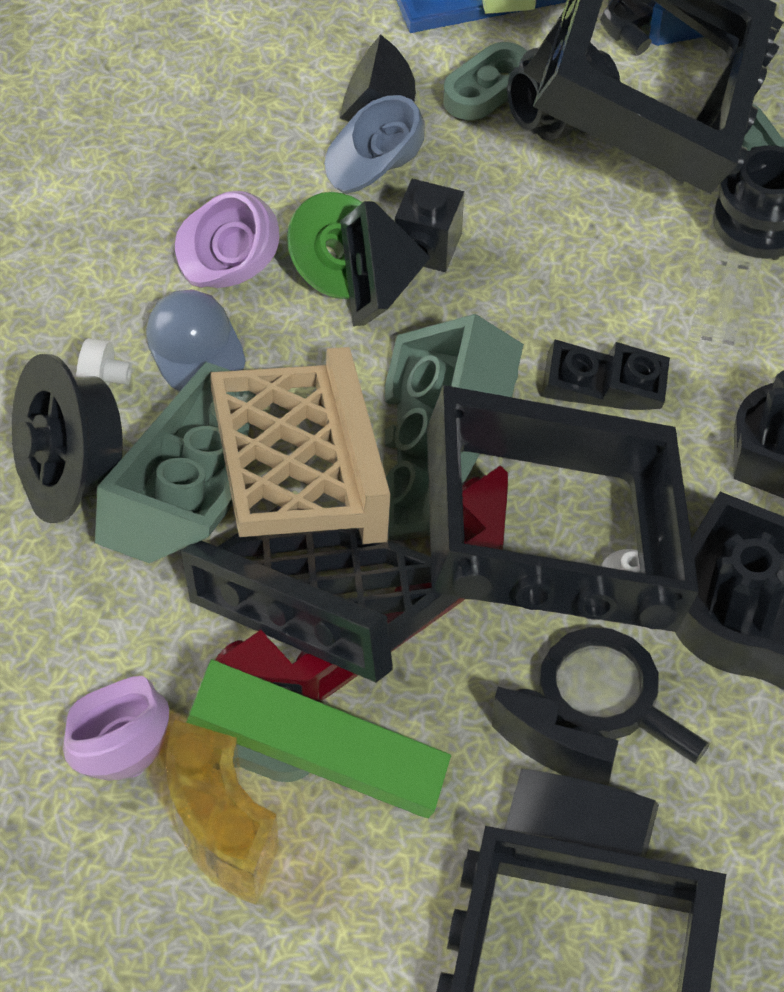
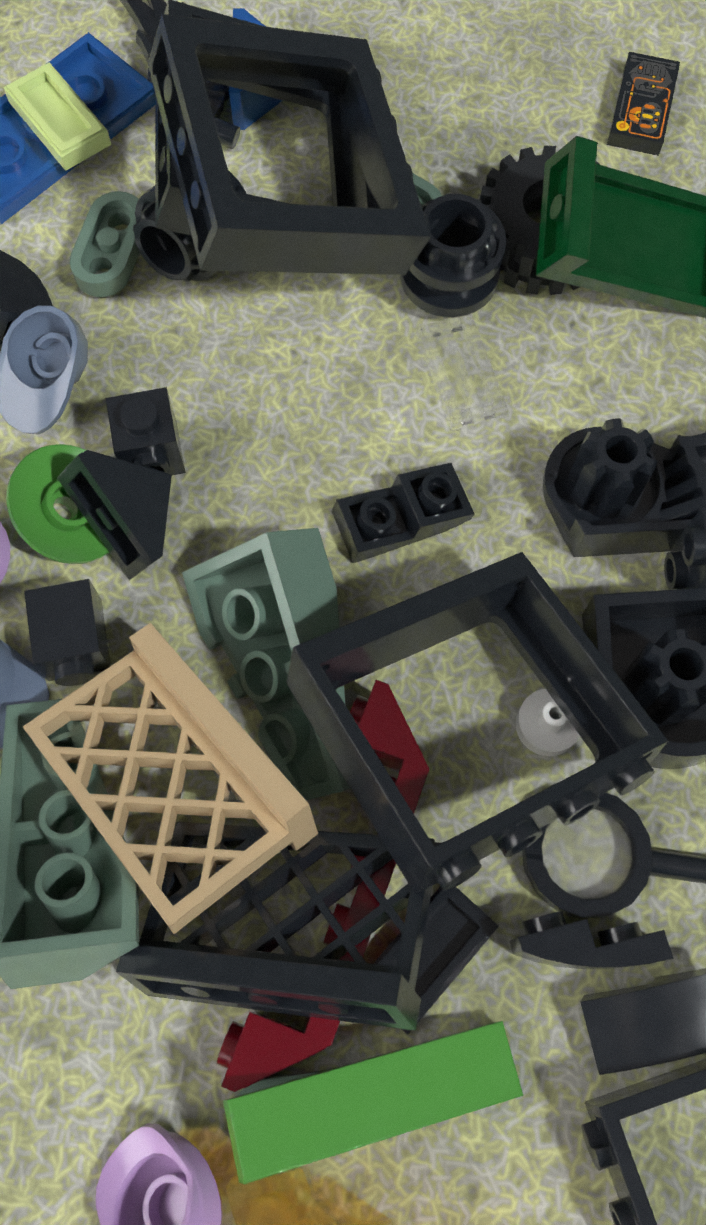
camera: 30 degrees left, 15 degrees up
none -> black brick [24,579,111,686]
none -> black tile [373,886,499,1035]

